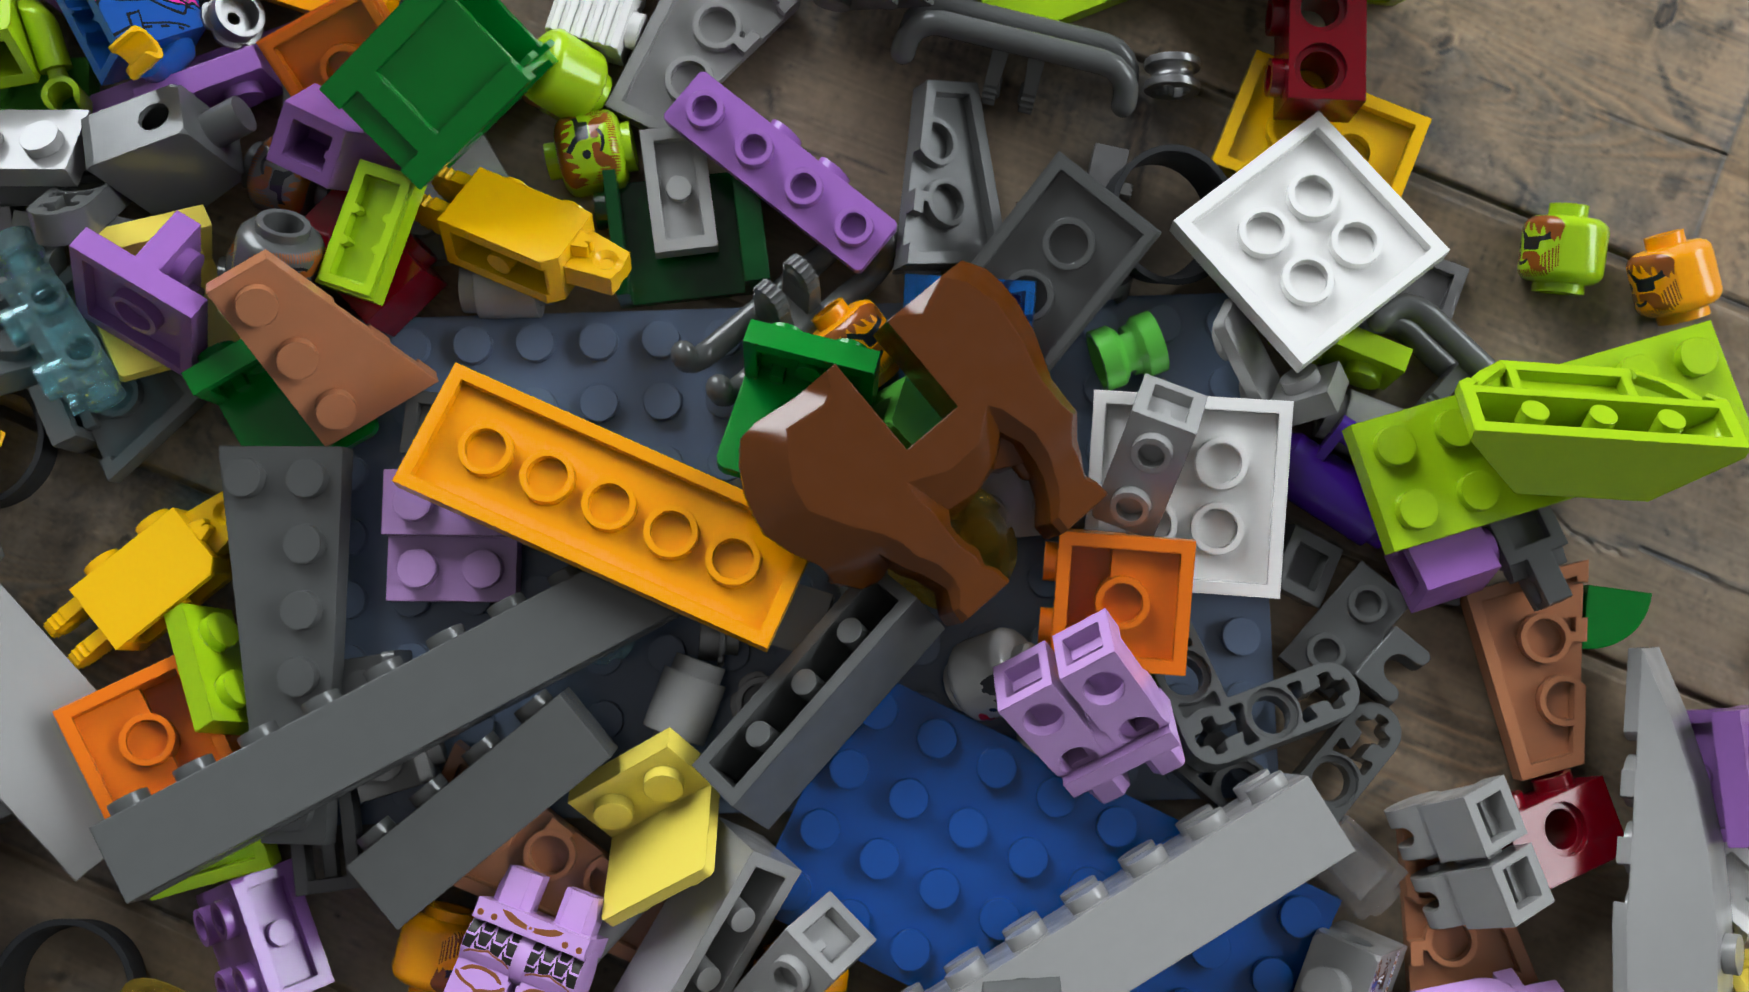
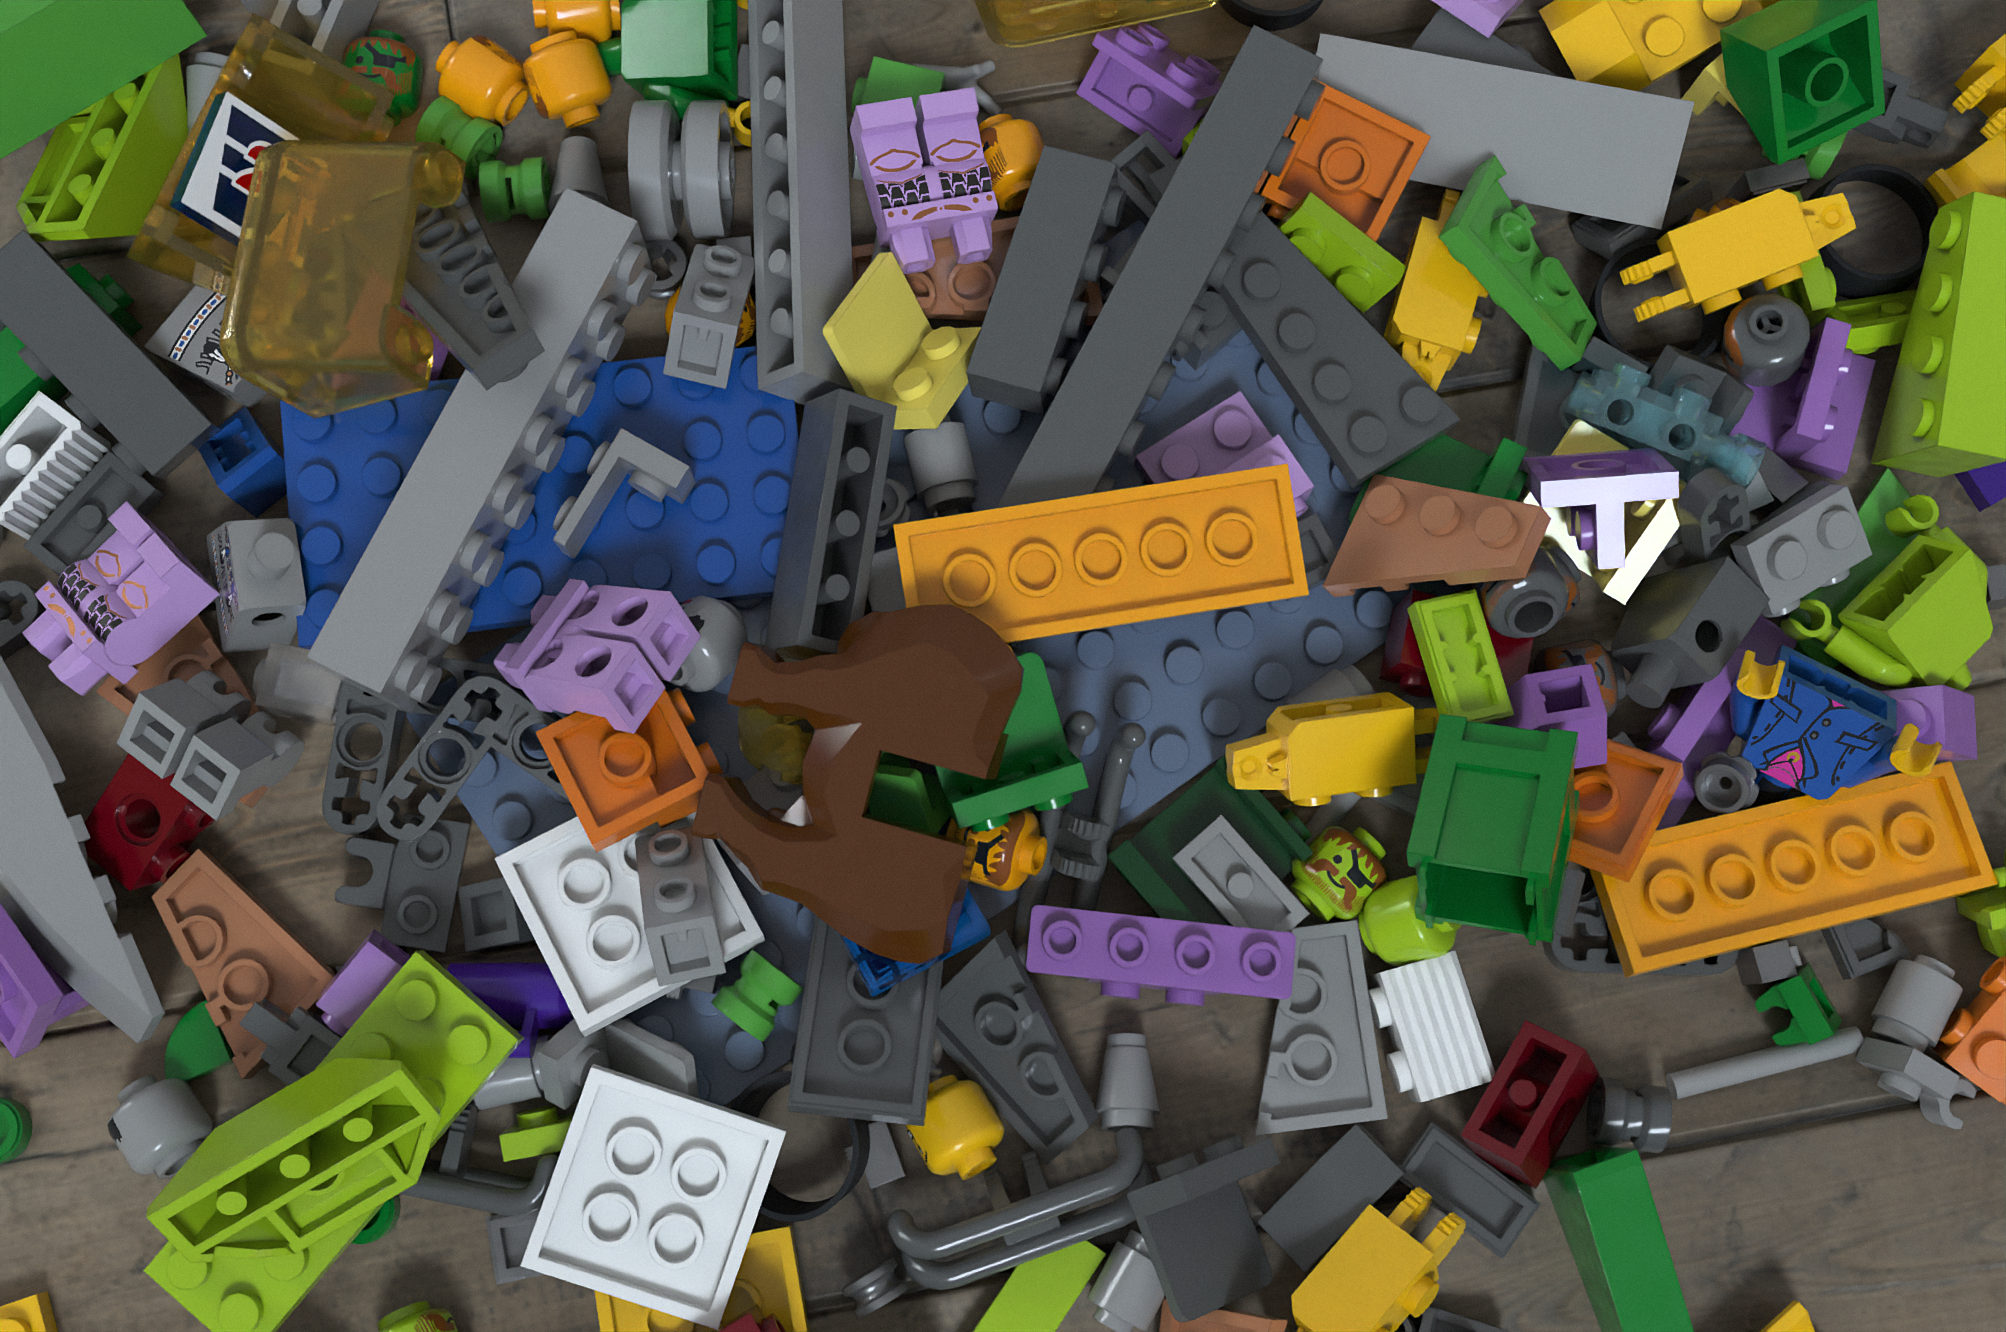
camera: 145 degrees right, 5 degrees down
none -> light grey head [107,1075,212,1179]
none -> light grey bracket [553,428,696,559]
none -> yellow head [906,1075,1005,1180]
none -> light grey cone [1095,1033,1160,1133]
none -> bright green wing [1439,155,1597,371]

